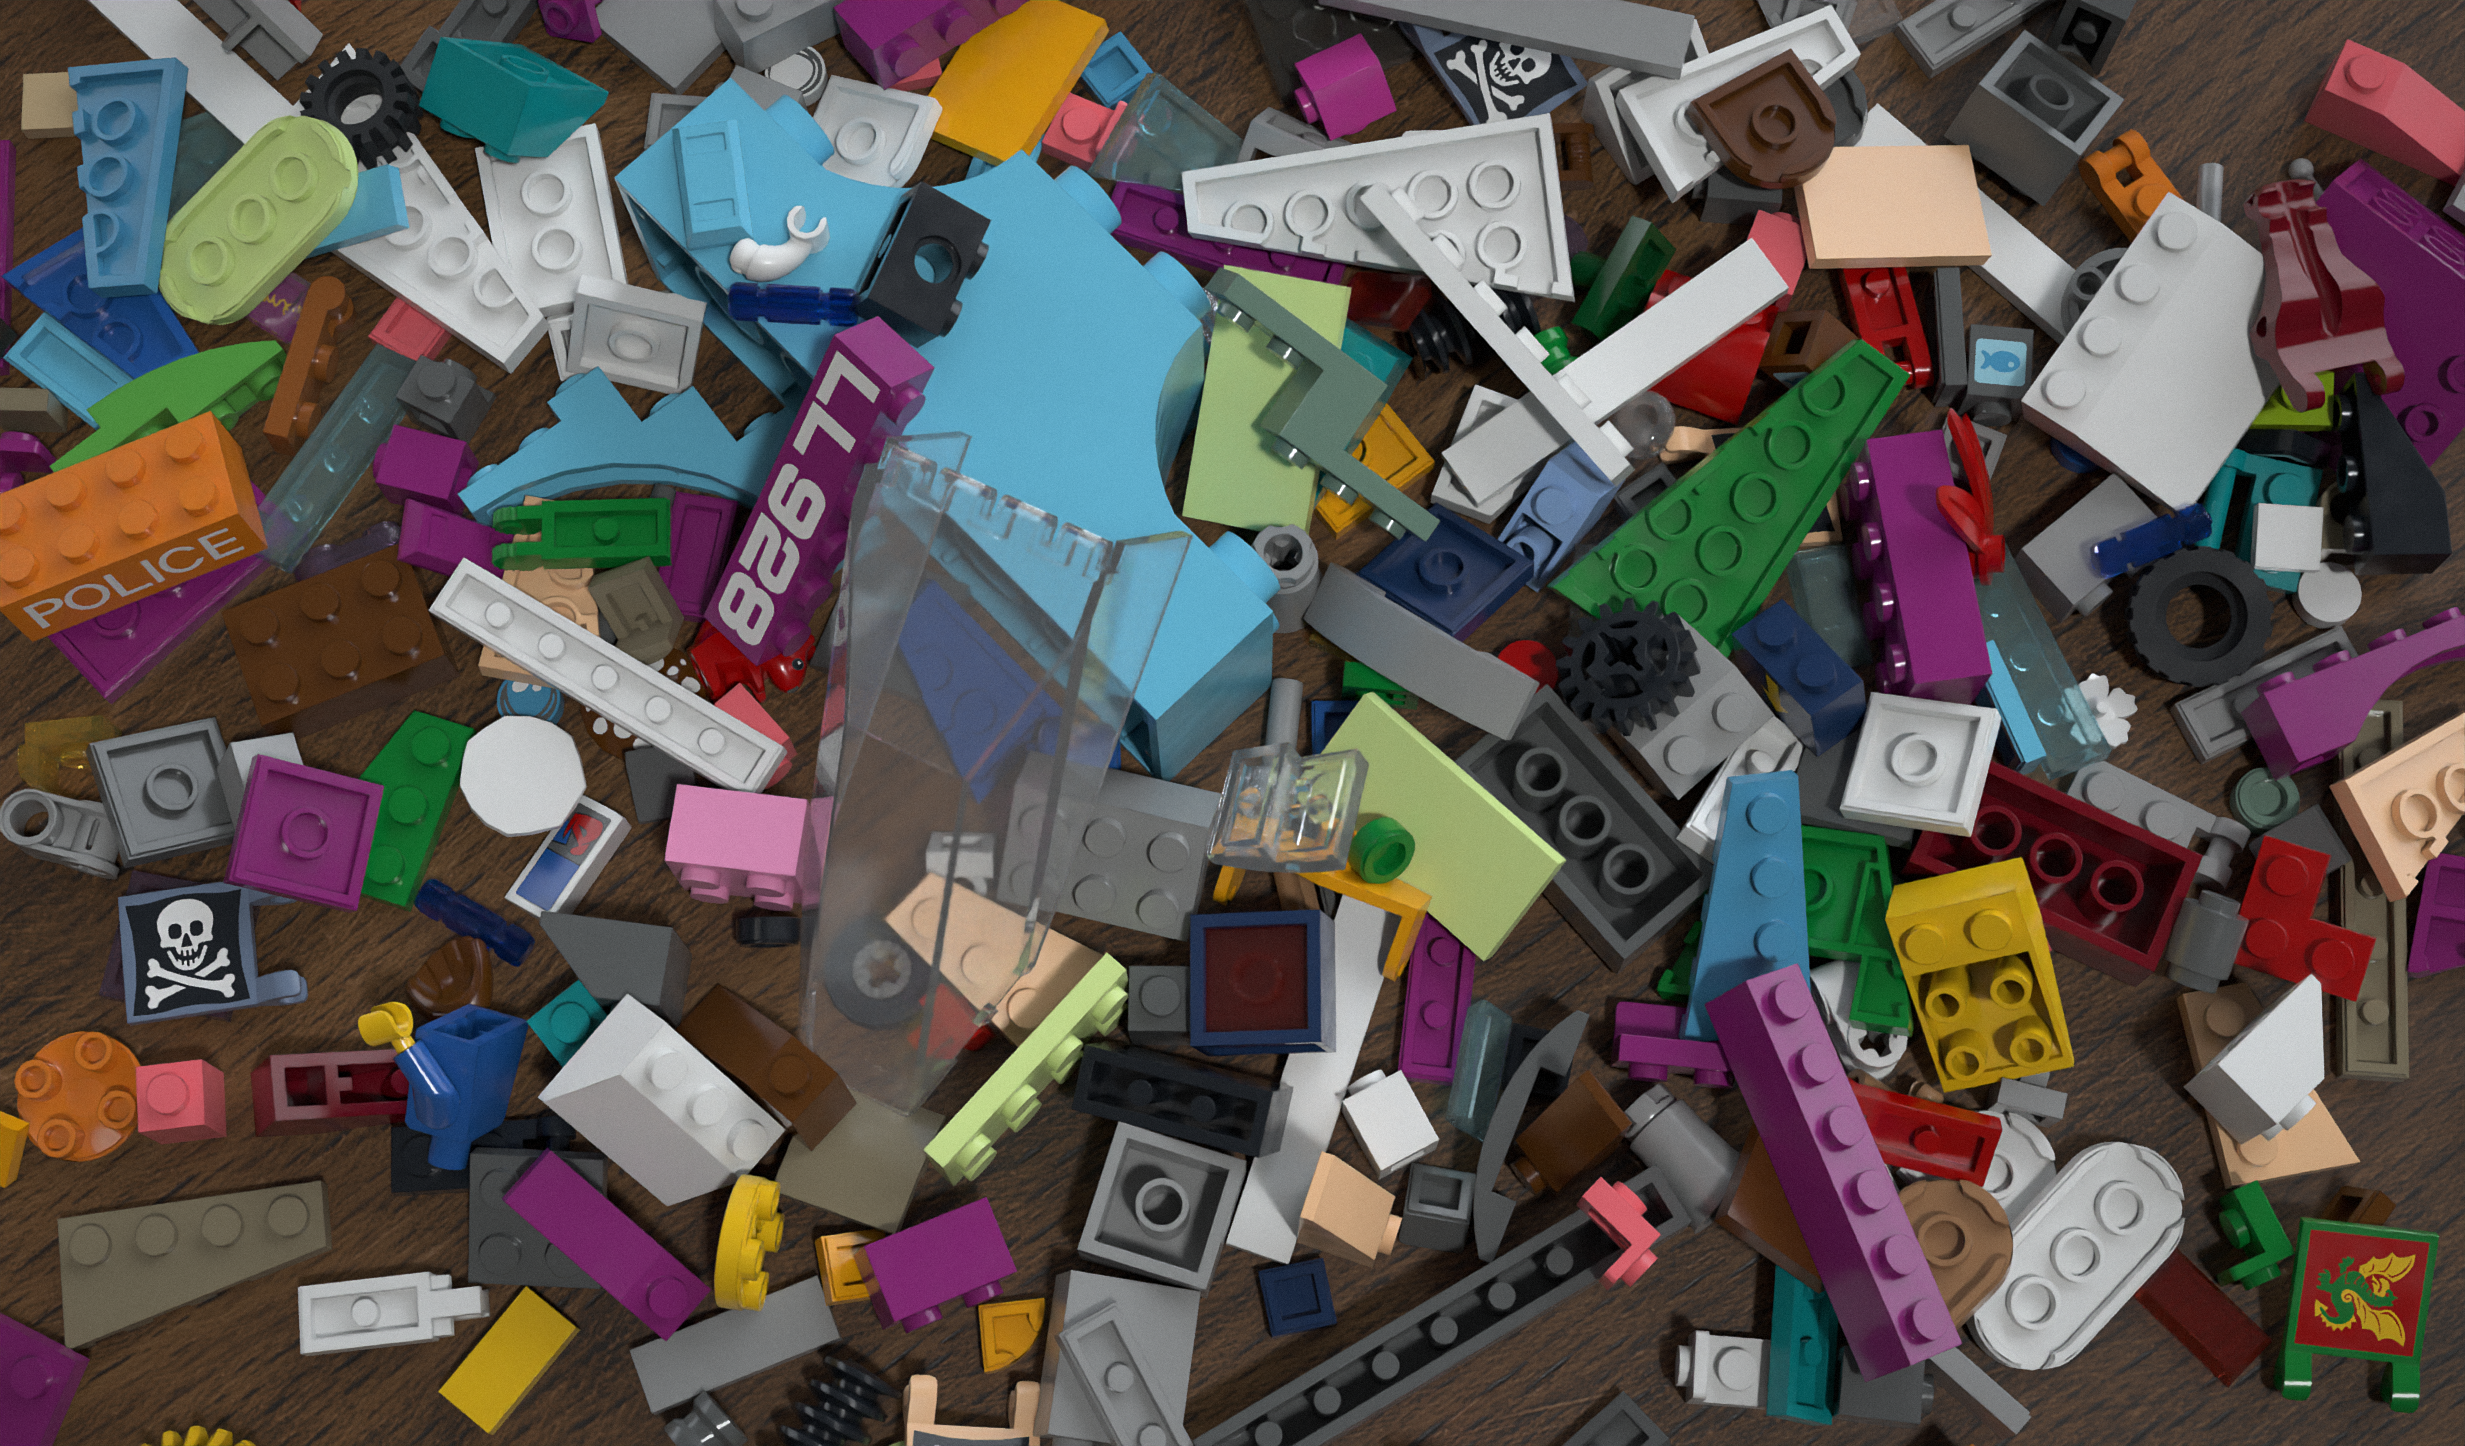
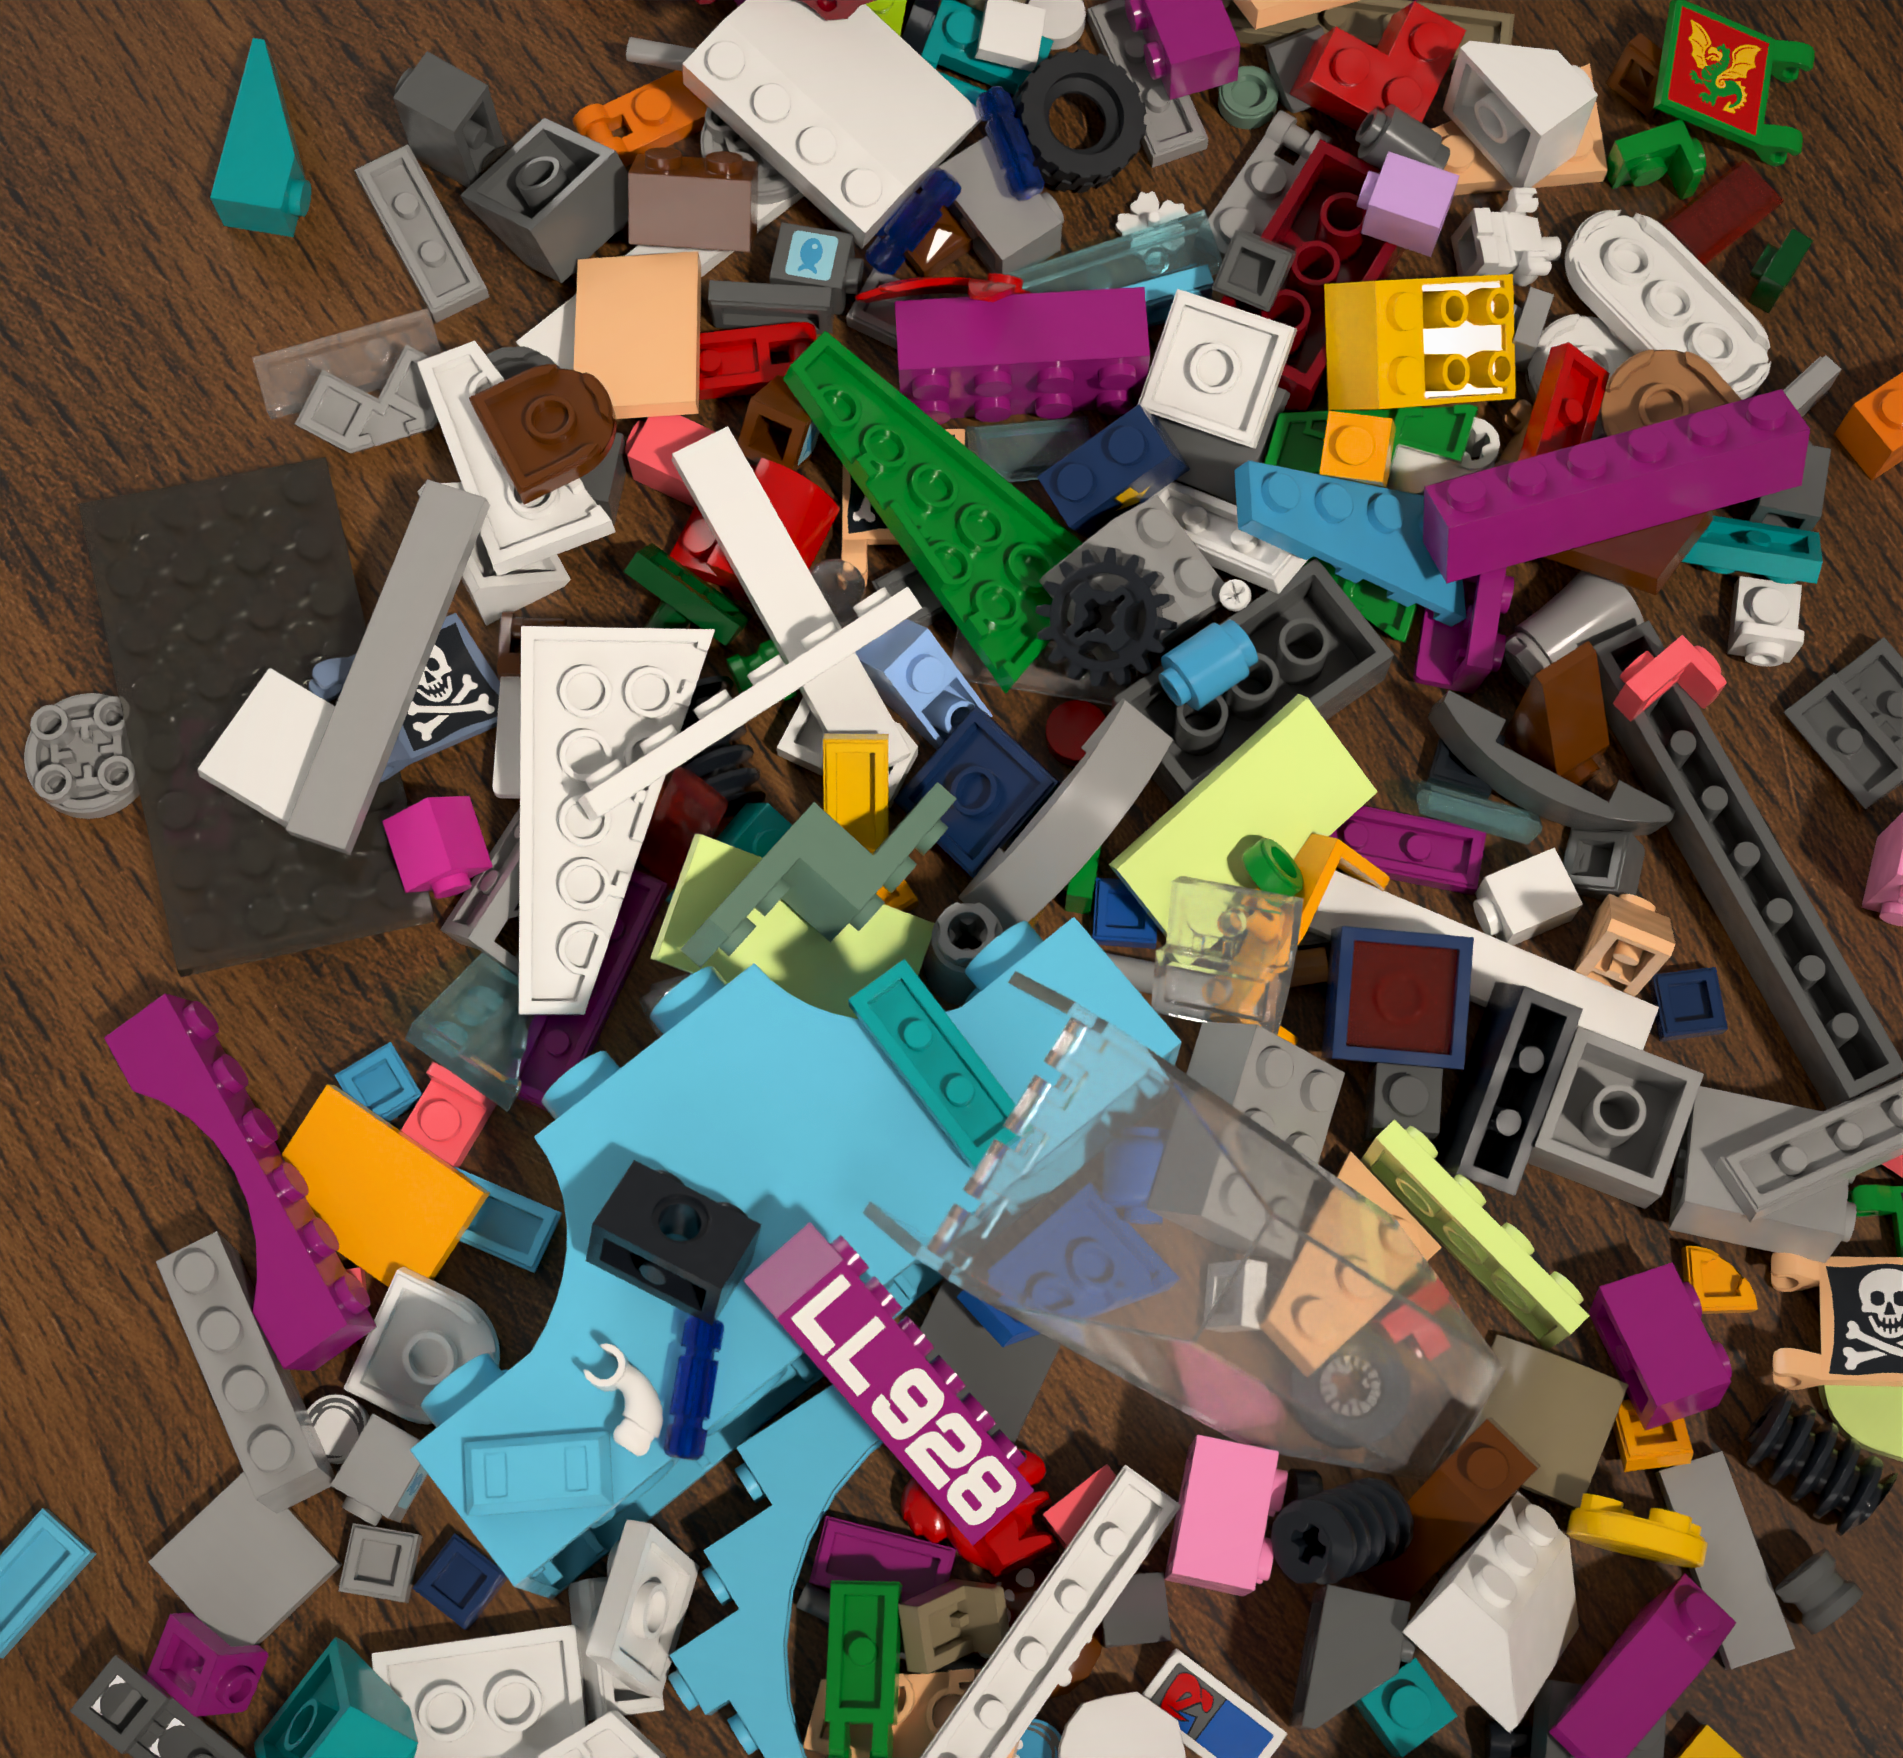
camera: 85 degrees left, 0 degrees up
none -> brick [628,147,758,252]
none -> yellow tile [823,733,889,854]
none -> teal plate [848,959,1031,1172]
none -> clear blue axle [865,167,962,275]
none -> reddish brown tile [888,196,973,277]
none -> dark azure brick [1158,619,1258,710]
none -> dark grey slope [1212,229,1297,312]
none -> white piece [1219,579,1254,612]
none -> black piece [1271,1477,1414,1585]
none -> light orange brick [1319,411,1396,488]
none -> lavender brick [1357,152,1460,257]
none -> white piece [1451,187,1561,286]
none -> dark green plate [1748,228,1814,314]

